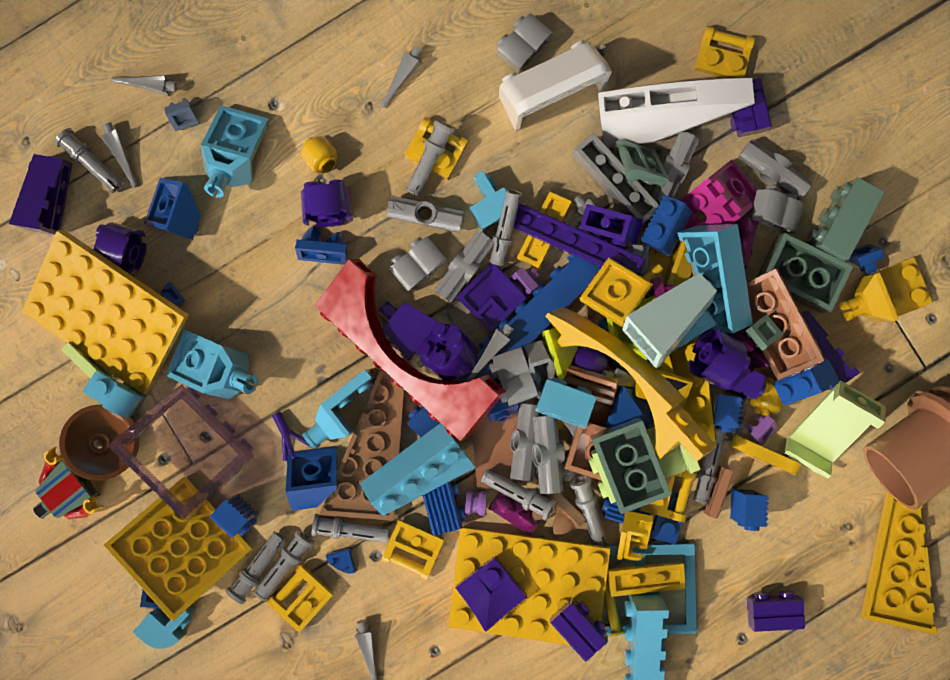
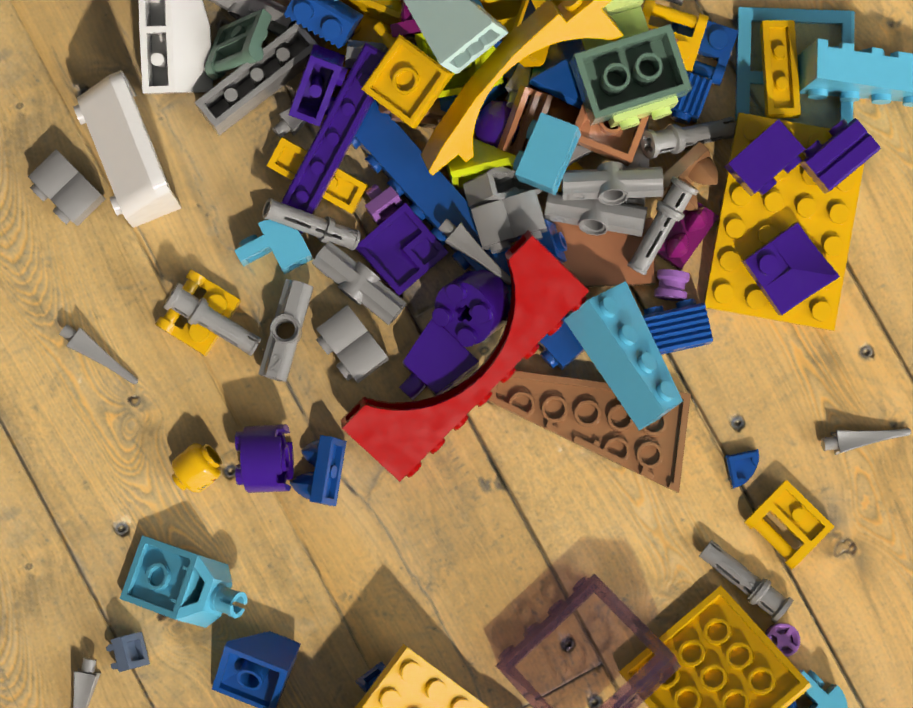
camera: 85 degrees left, 5 degrees down
medium azure plate [166,329,258,399] -> none
blue brick [210,494,258,538] -> none
light grey pin [253,530,314,601] -> none
dark purple plant [272,412,313,462] -> none
blue slope [286,447,337,511] -> none
medium azure plate [302,369,376,449] -> none
light grey pin [311,514,389,543] -> none
yellow plate [381,519,444,580] -> none
yellow piece [604,574,625,636] -> none
yellow hinge [617,511,654,561] -> none
none -> dark purple brick [724,119,805,196]
none -> medium lavender wheel [765,623,800,657]

